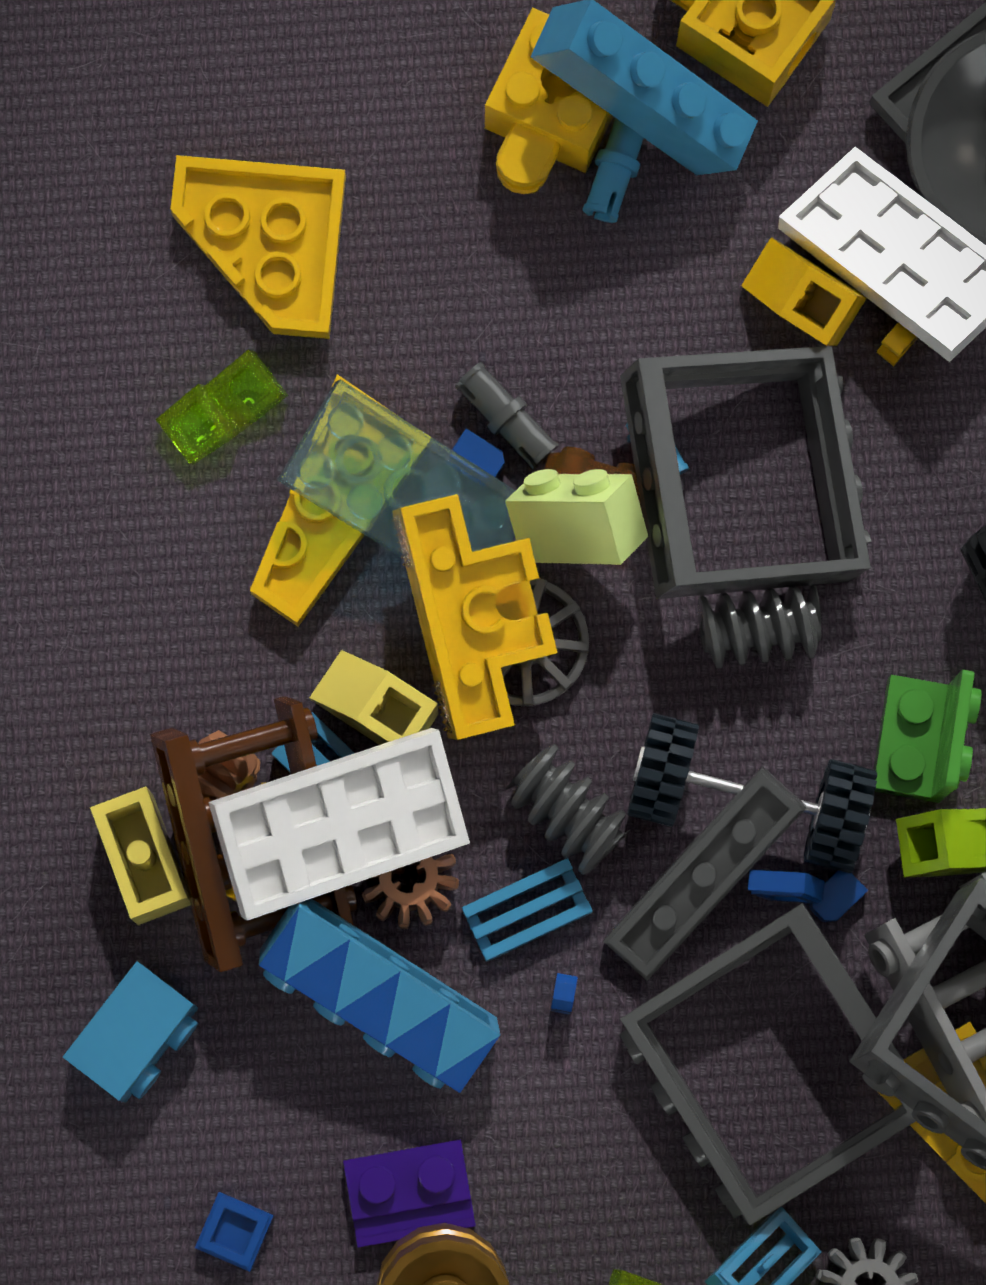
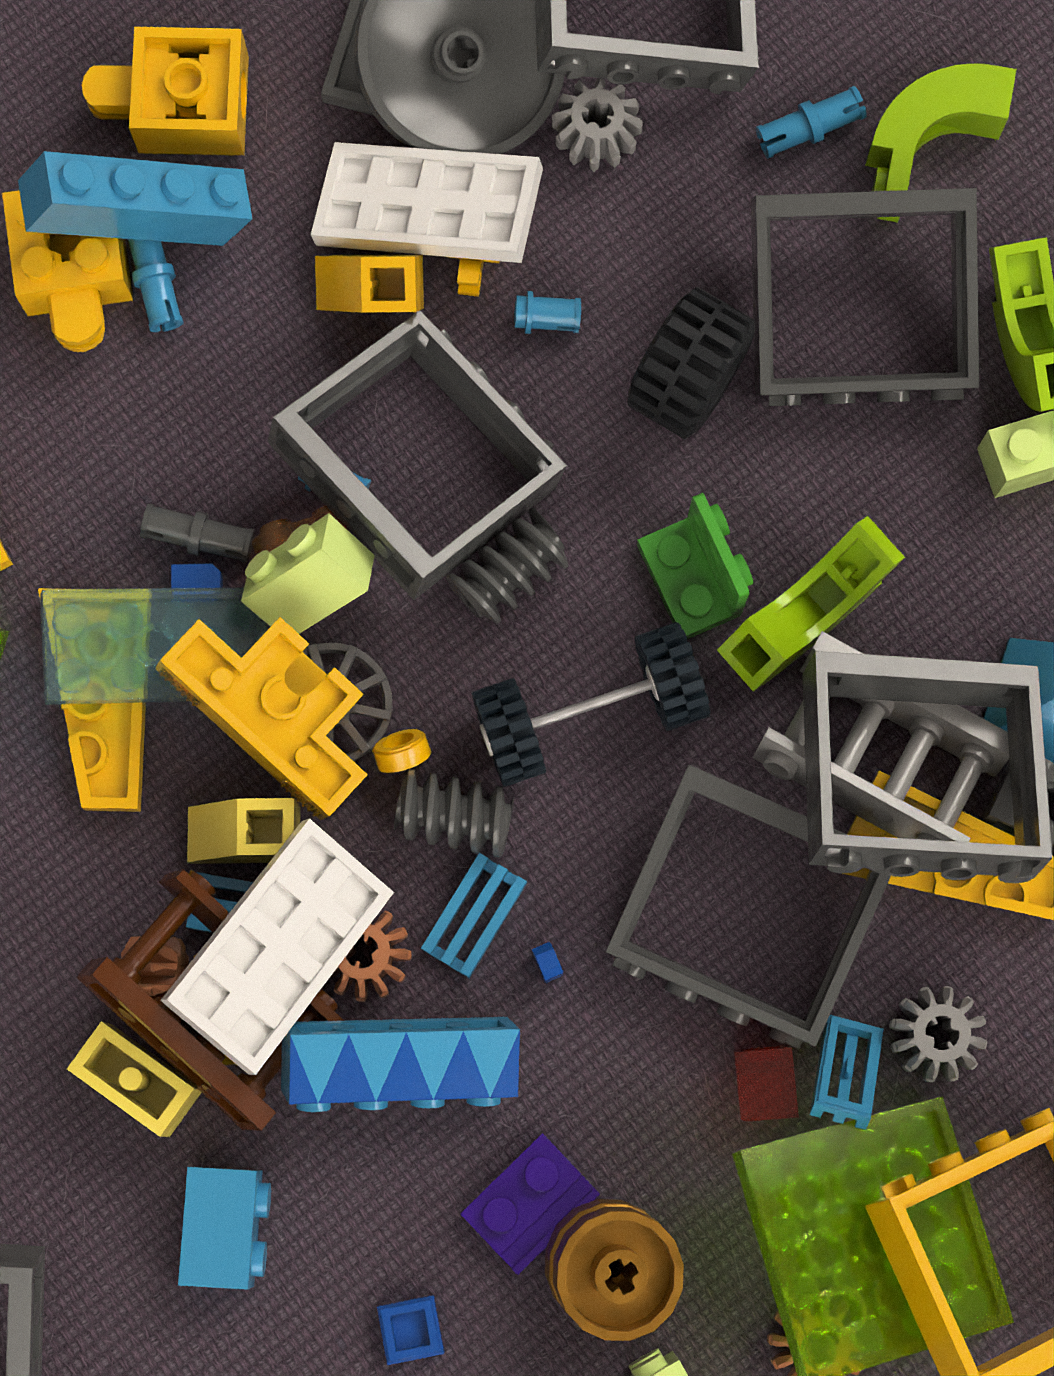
camera: 30 degrees left, 0 degrees up
dark grey tile [603,766,806,981] -> none
blue tile [748,870,825,904] -> none
blue piece [810,870,868,922] -> none
none -> yellow tile [372,729,431,773]
none -> dark azure pin [514,291,581,334]
none -> clear red panel [734,1045,799,1122]

